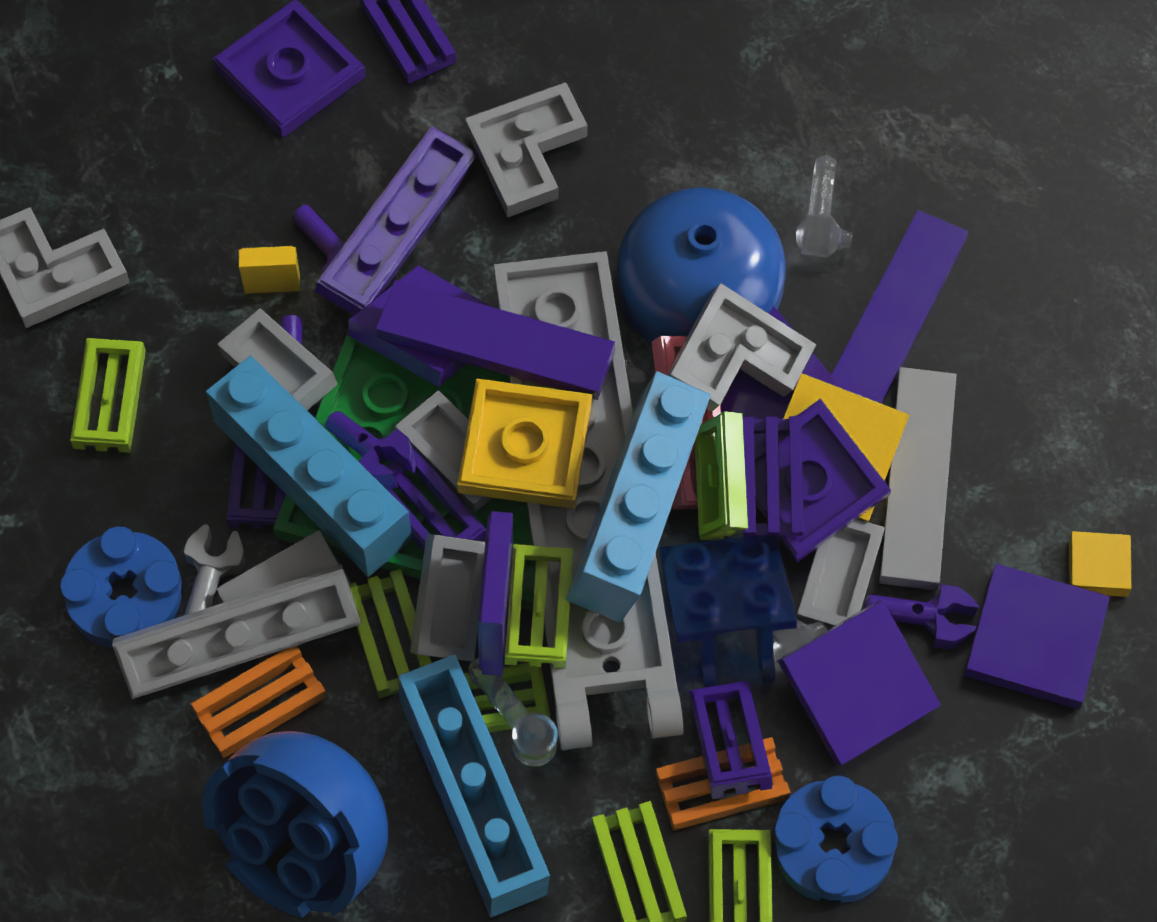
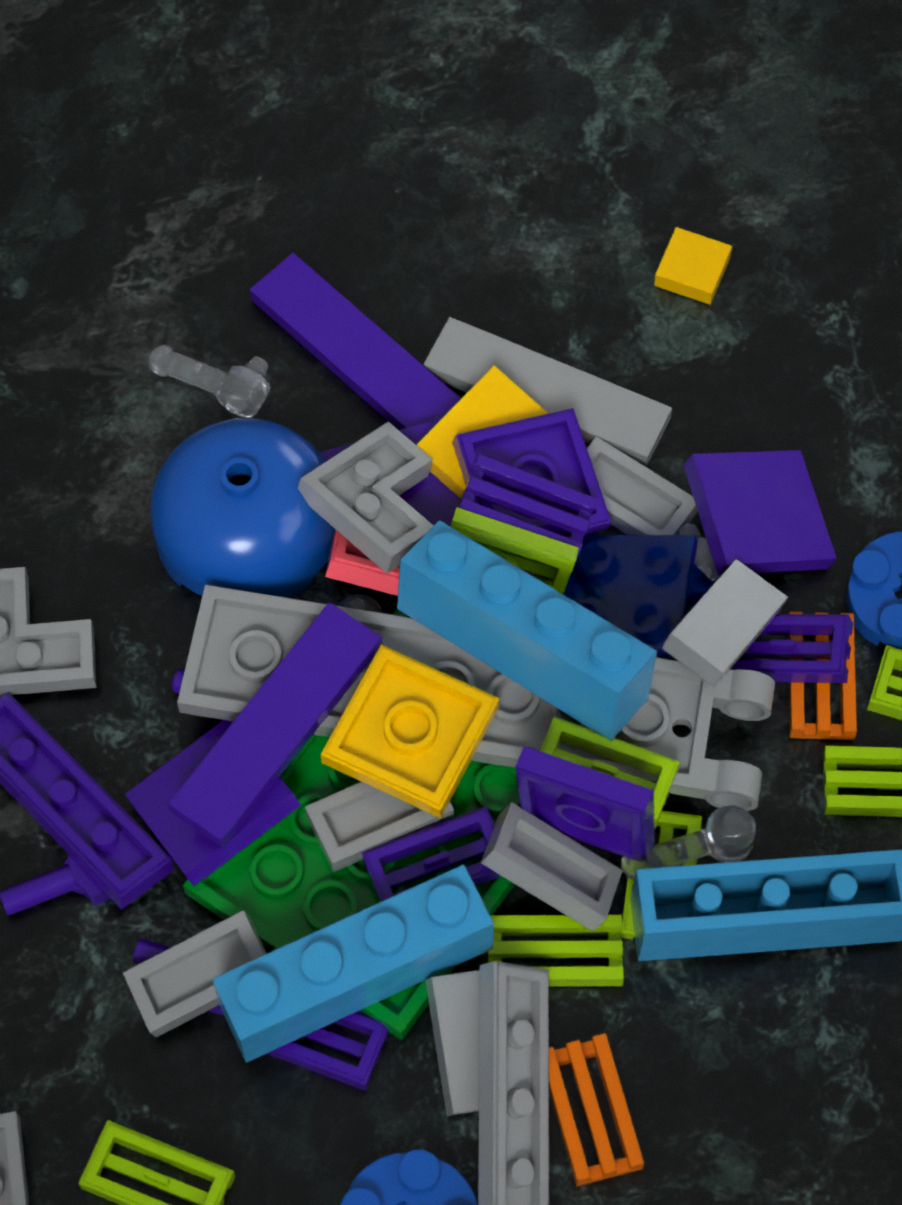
camera: 70 degrees left, 0 degrees up
light grey bar [184,524,246,615] -> none
blue cylinder [202,731,388,918] -> none
yellow tile [239,246,300,294] -> none
dark purple bar [325,411,416,489] -> none
dark purple bar [864,584,979,650] -> none
dark purple tile [964,563,1110,710] -> none
none -> light grey tile [662,559,788,688]

